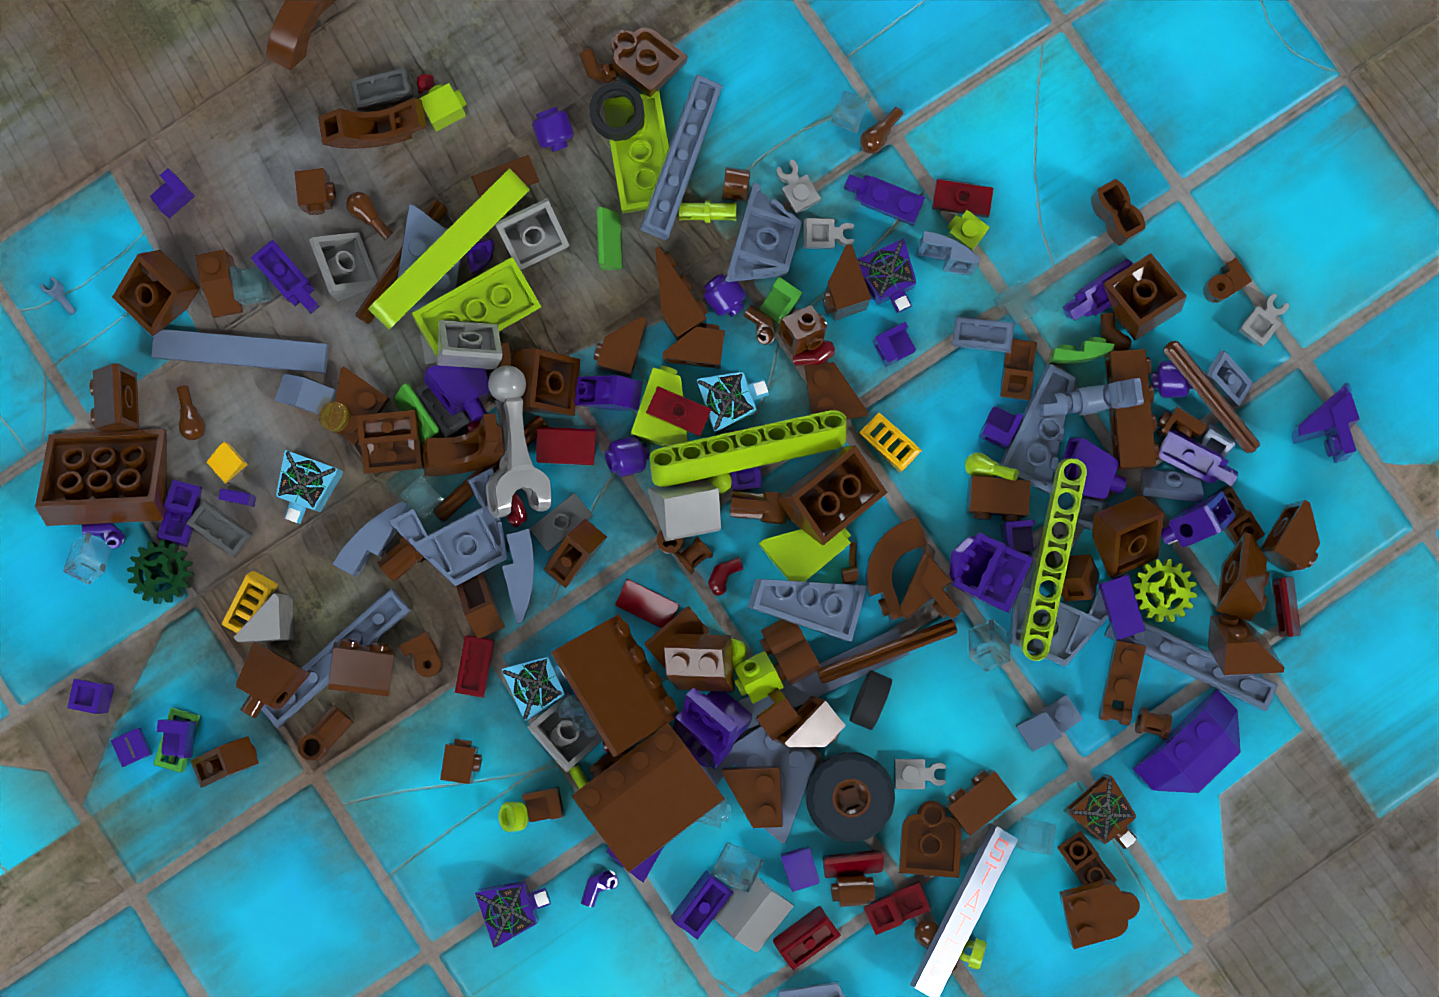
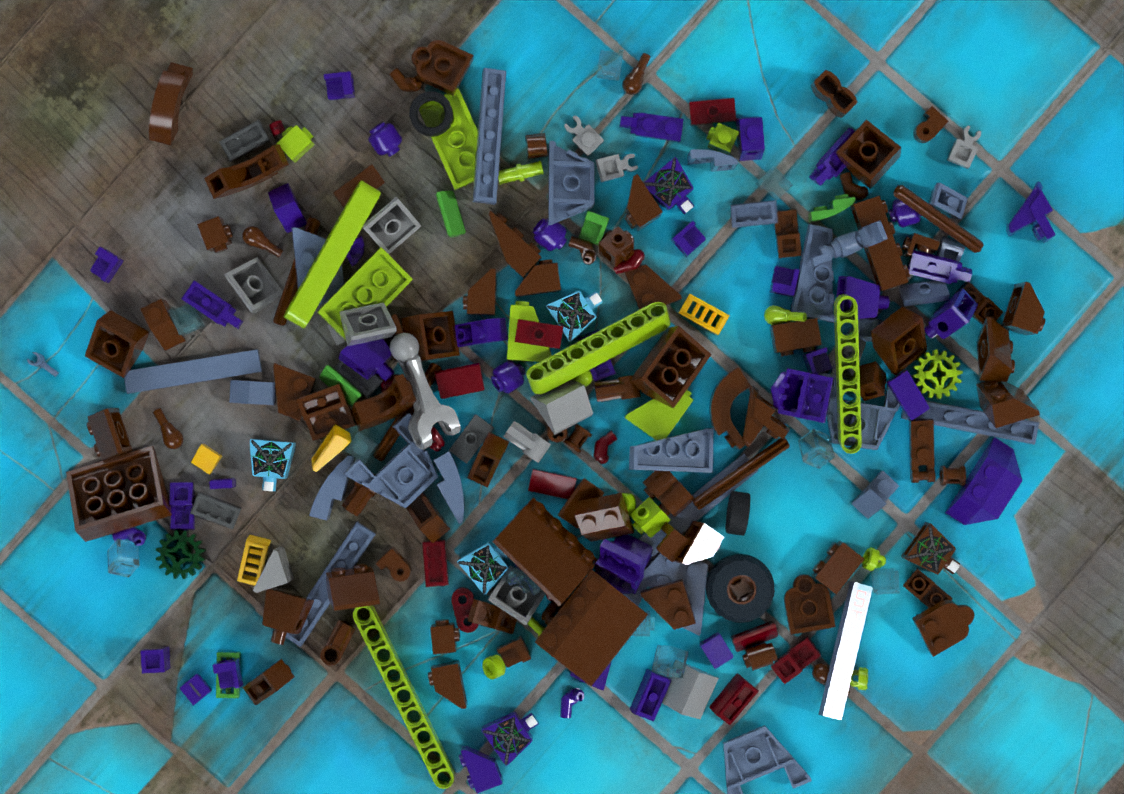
camera: 15 degrees left, 5 degrees up
clear yellow tile [319,401,350,432] -> none
reddish brown hand [841,542,859,584] -> none
light grey plate [894,759,946,789] -> none
dark red slope [1272,577,1301,637] -> none
none -> dark purple slope [268,183,307,234]
none -> yellow slope [311,425,351,472]
none -> dark purple panel [323,71,355,100]
none -> lime beam [353,605,455,789]
none -> reddish brown slope [428,660,468,709]
none -> dark red plate [451,587,479,633]
none -> dark purple slope [459,746,503,794]
none -> reddish brown slope [467,599,517,634]
none -> light grey piece [503,421,551,463]
none -> dark purple torso [736,117,765,161]
none -> lime tile [862,547,886,571]

